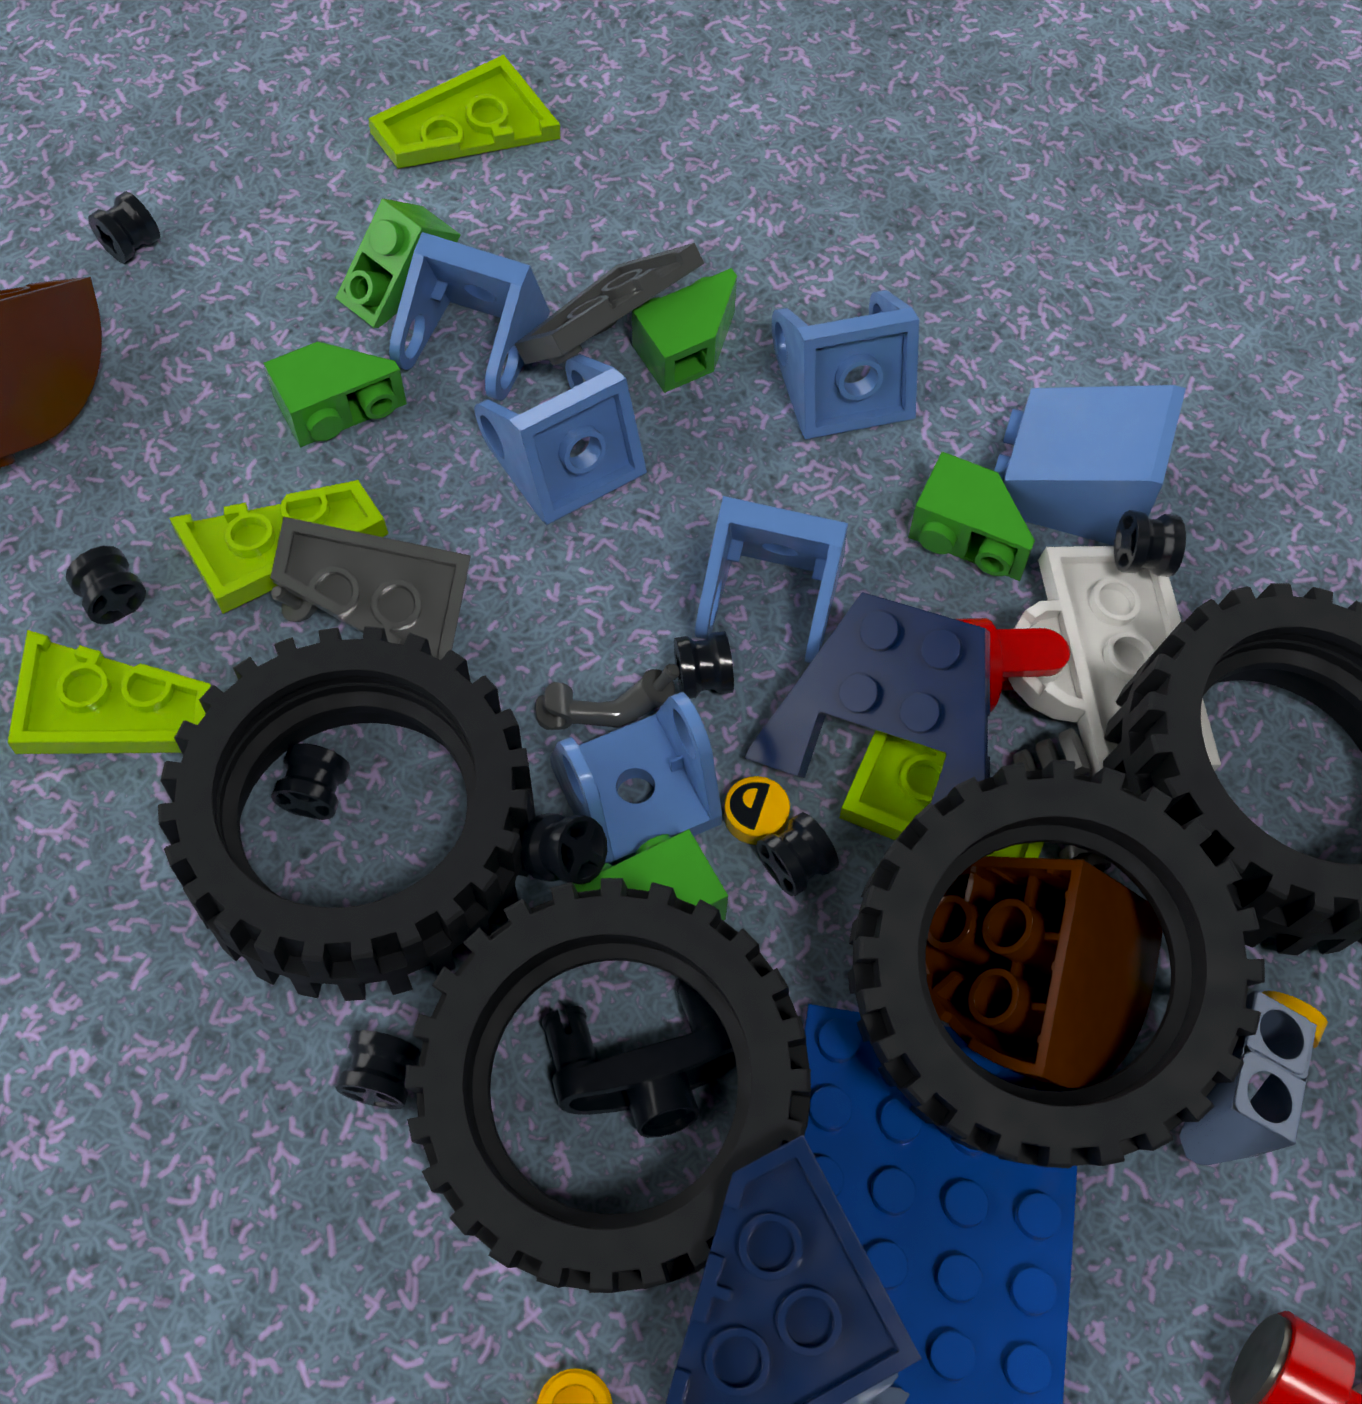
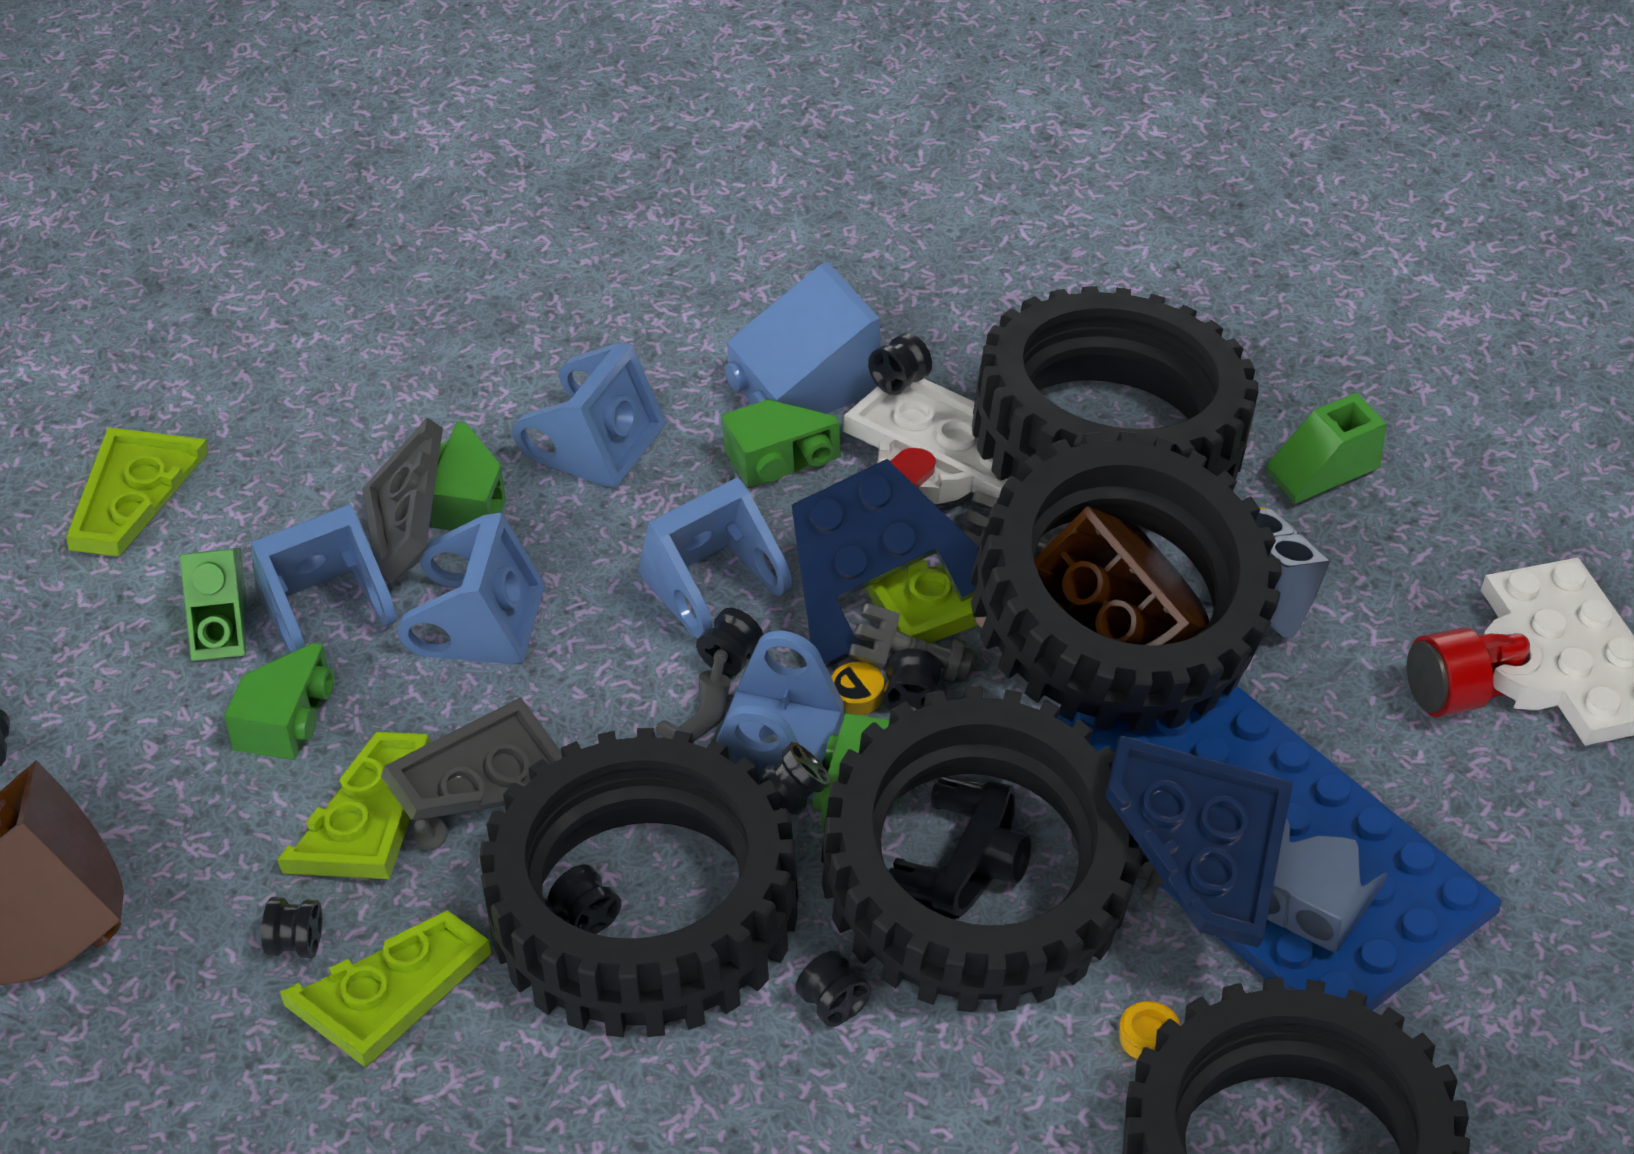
camera: 45 degrees left, 15 degrees down
none -> dark grey hinge [848,604,974,683]

